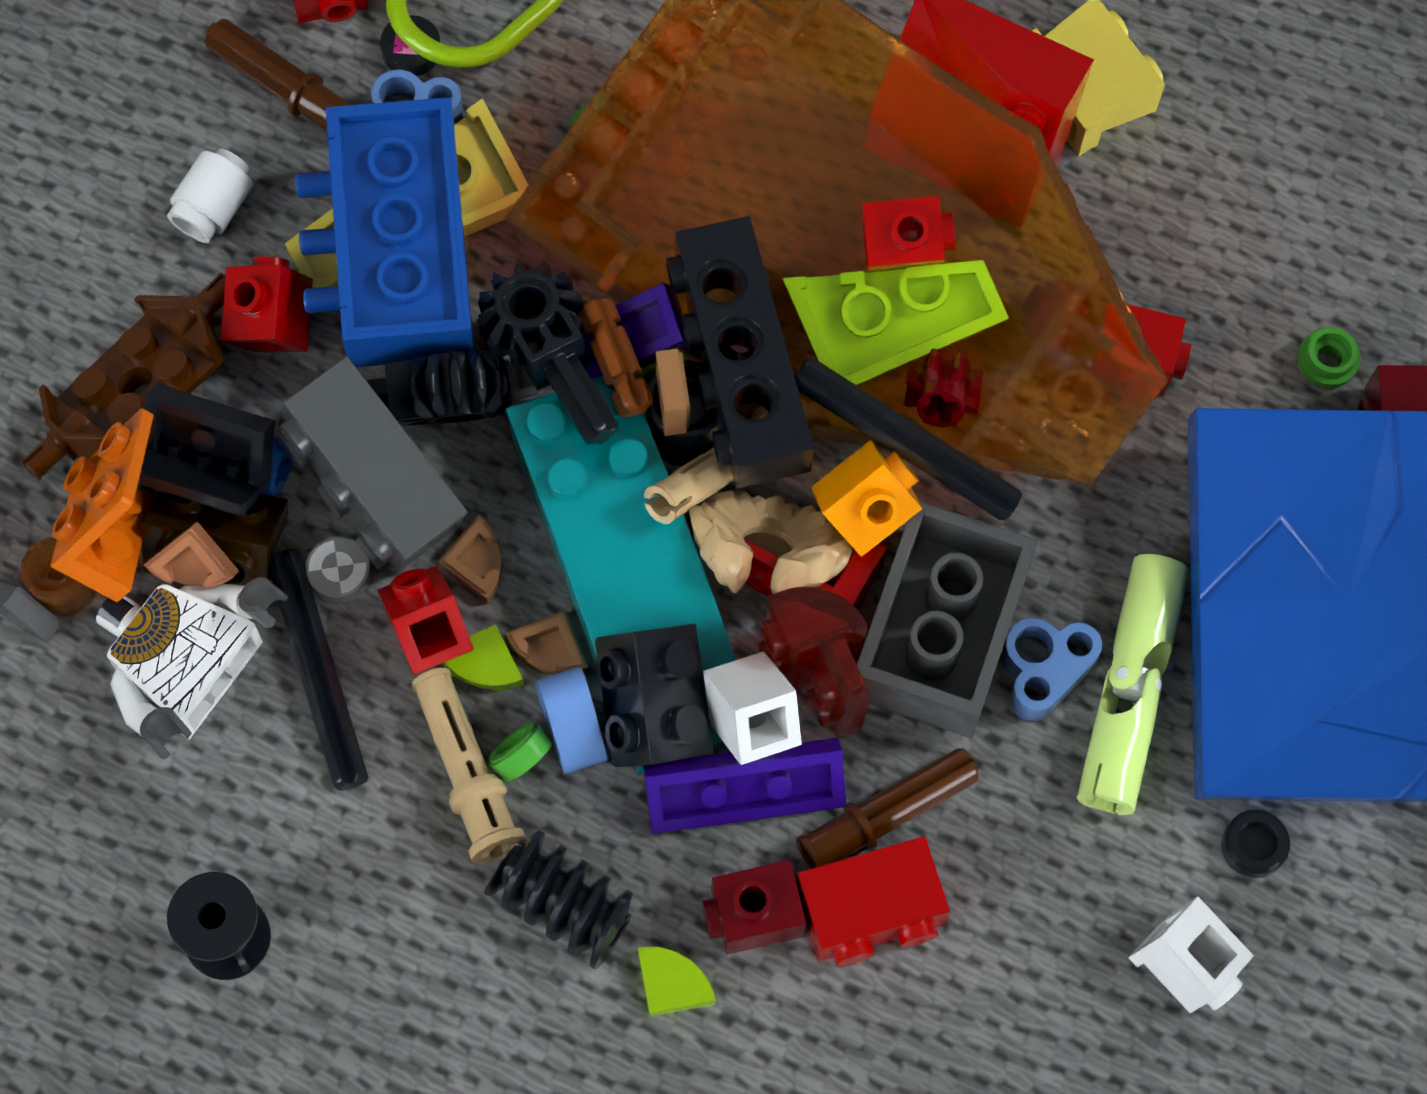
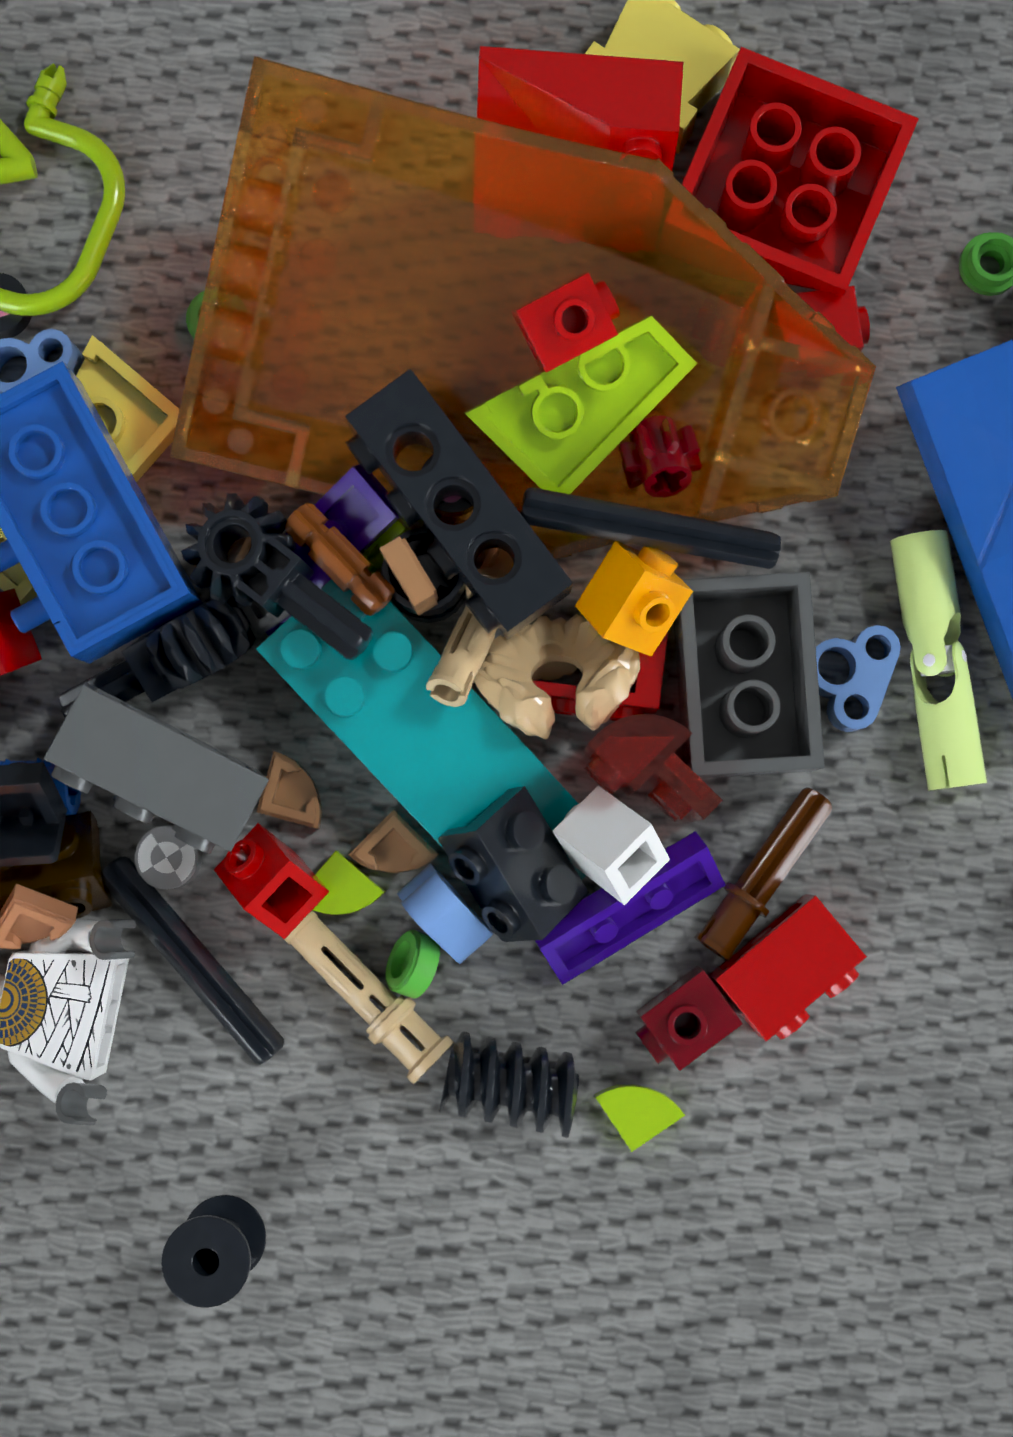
camera: 15 degrees left, 15 degrees up
none -> red slope [661,47,919,295]

